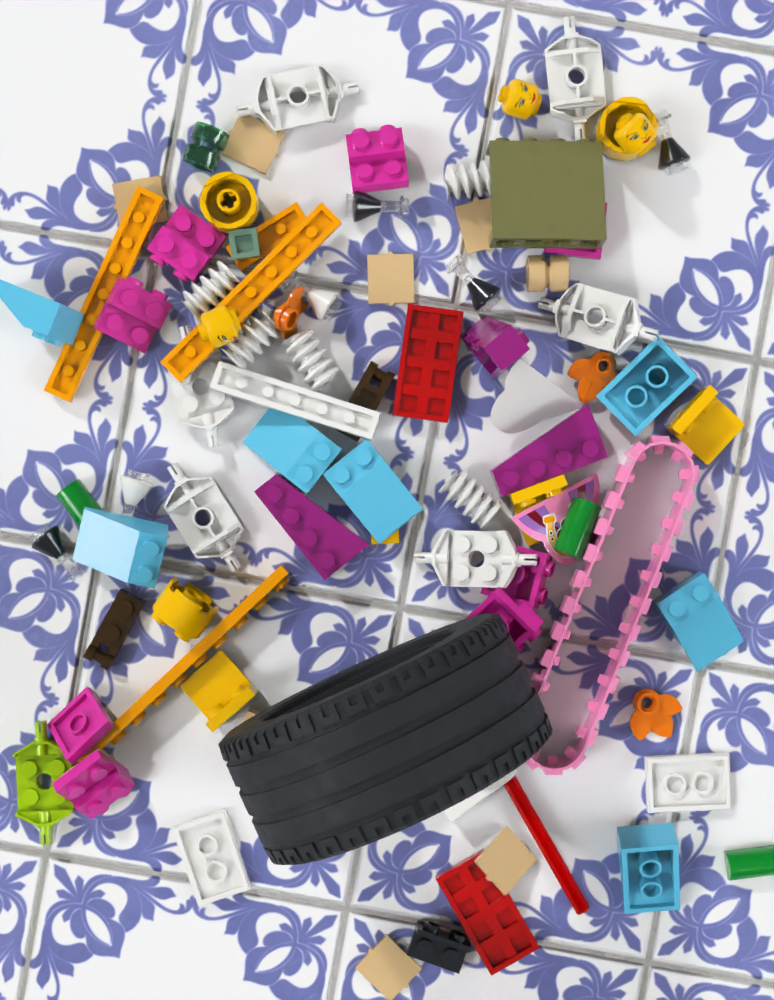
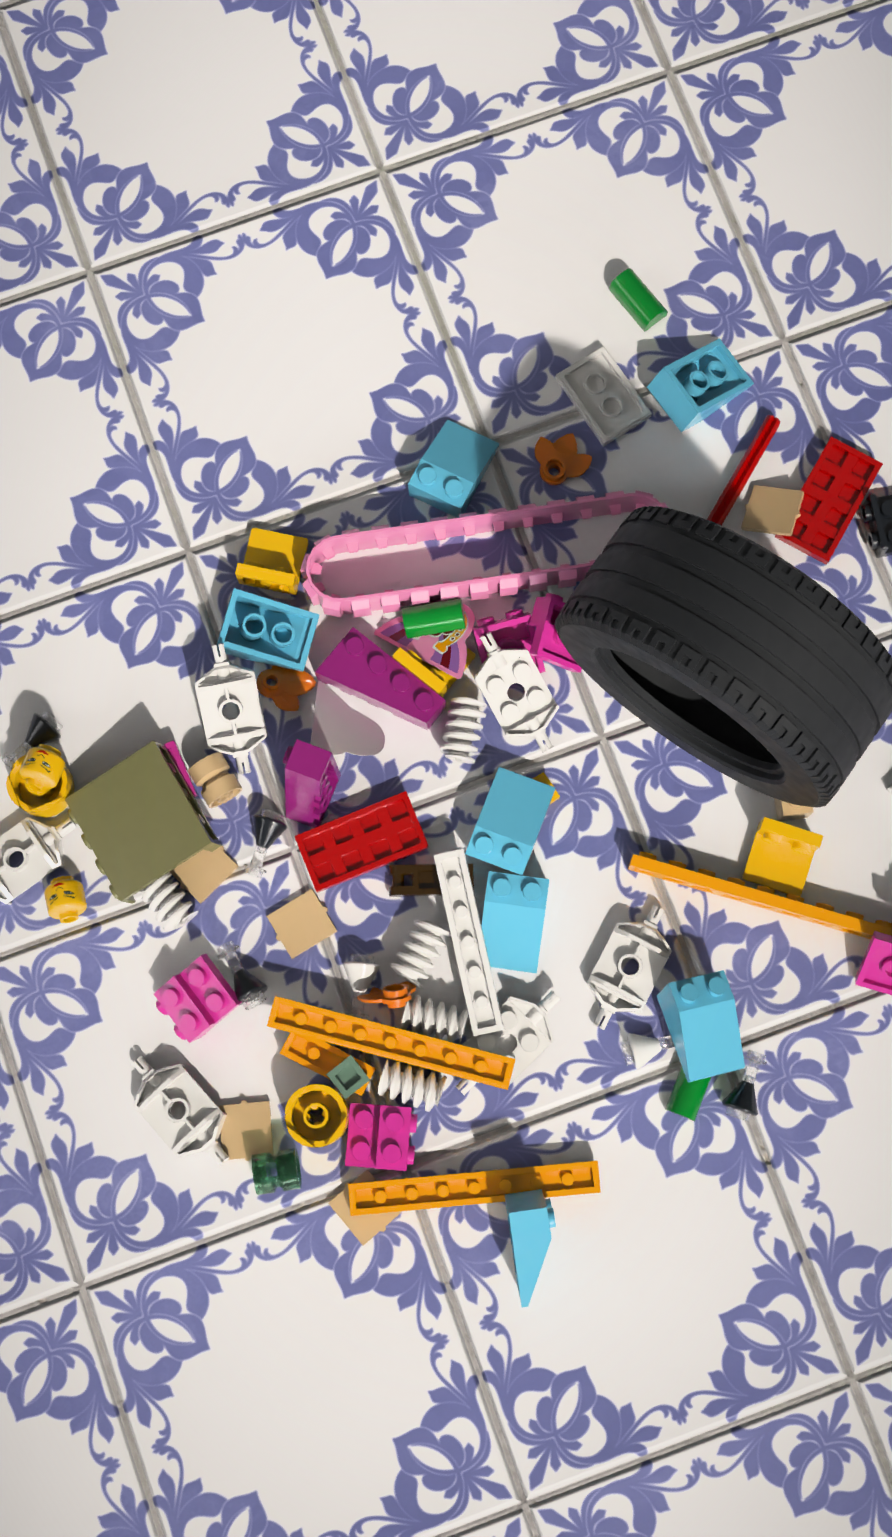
camera: 115 degrees left, 10 degrees down
dark brown plate [83,589,146,671] -> none
dark pink plate [93,275,173,353] -> none
yellow brick [151,577,219,642] -> none
yellow head [197,305,242,348] -> none
magenta wedge [254,474,369,580] -> none

